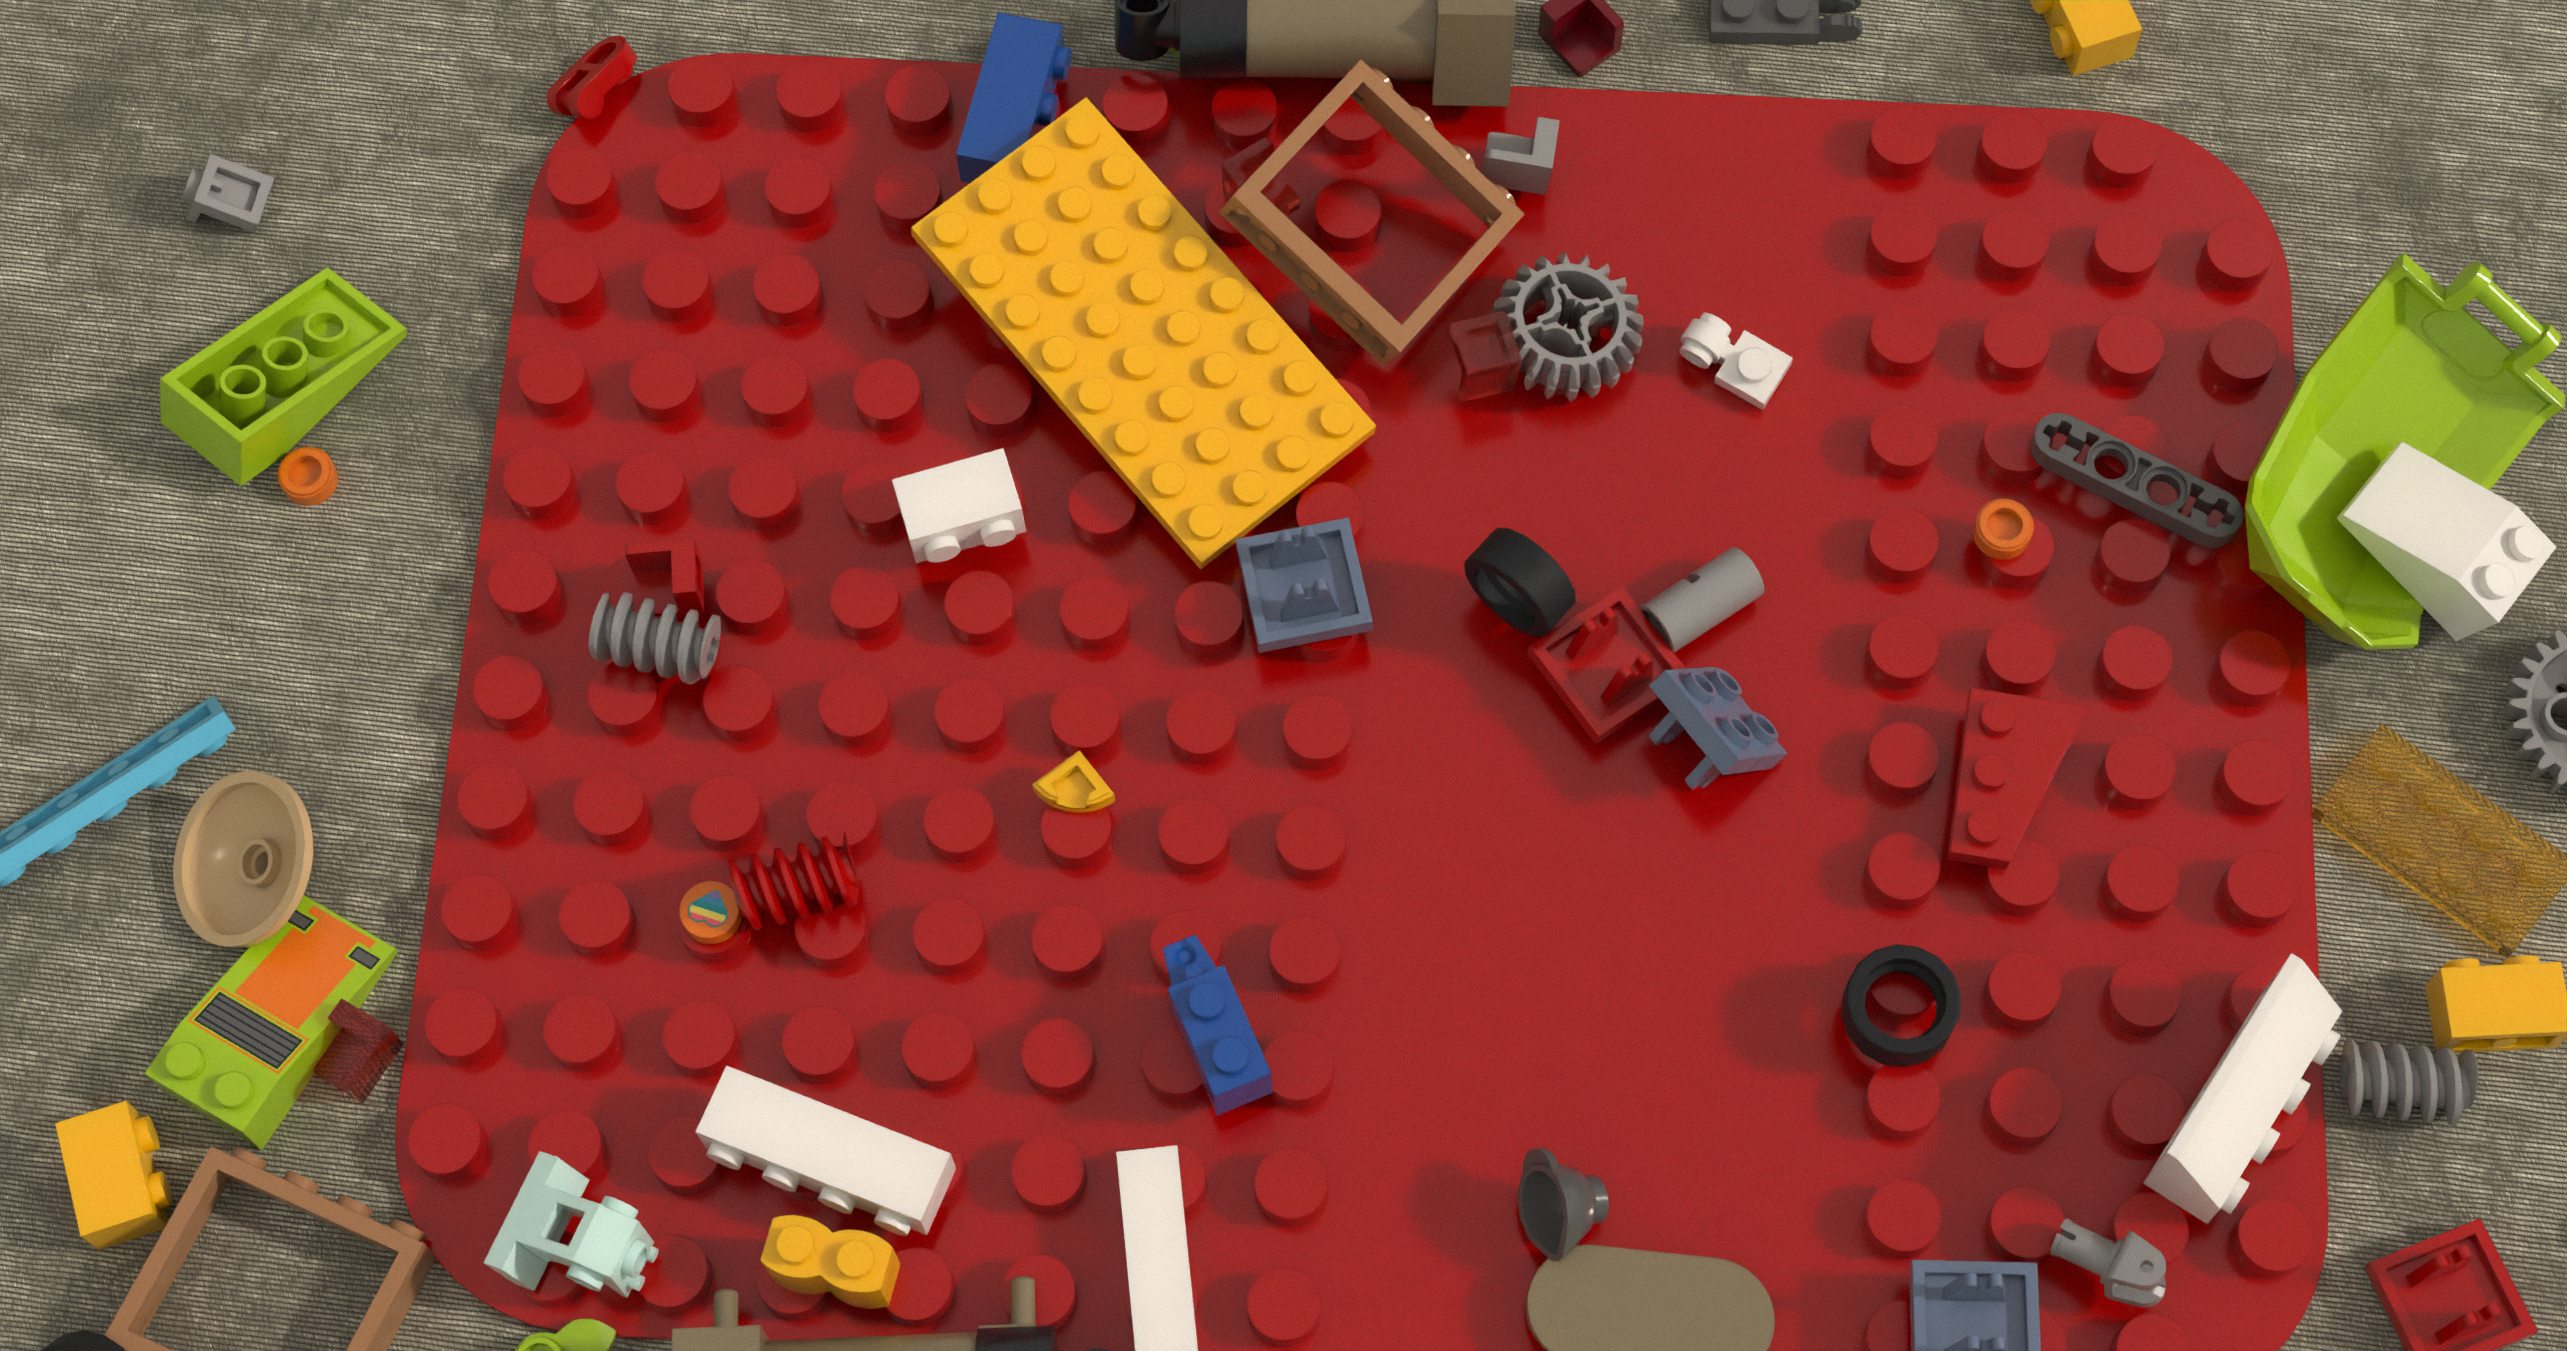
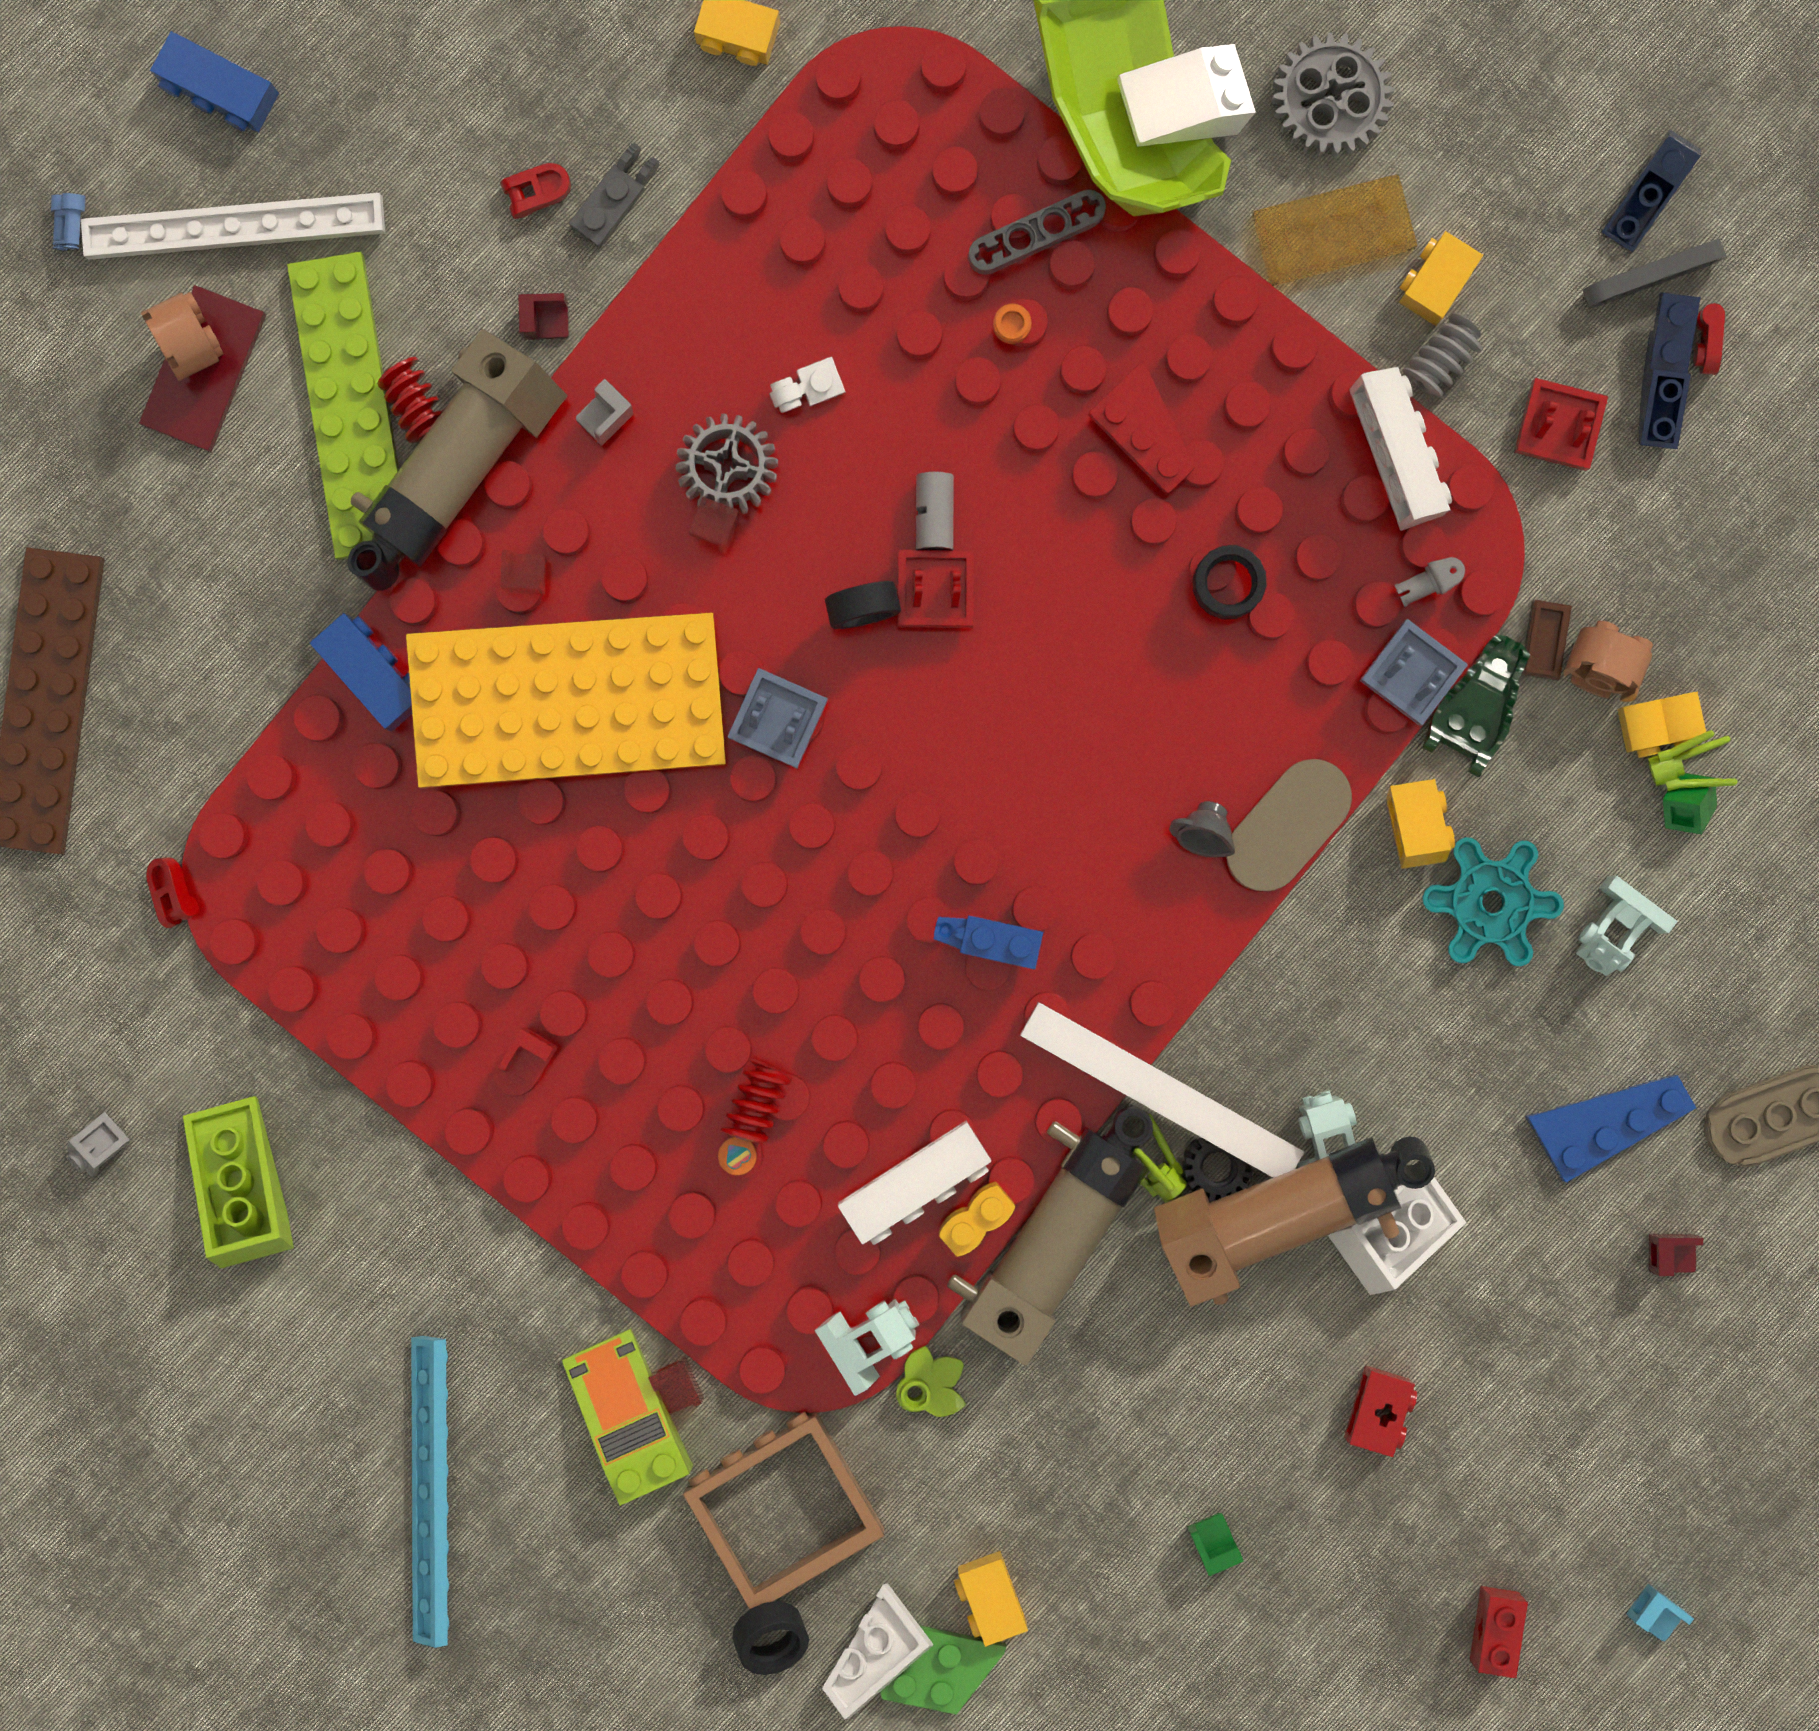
camera: 55 degrees left, 20 degrees up
yellow brick [55,1101,173,1250] -> none
tan dish [173,771,314,948] -> none
orange tile [277,447,338,506] -> none
light grey piece [588,592,721,684] -> none
white brick [892,448,1026,563] -> none
yellow tile [1032,750,1116,813] -> none
medium nougat window [1218,59,1524,367] -> none
sand blue plate [1648,666,1788,790] -> none

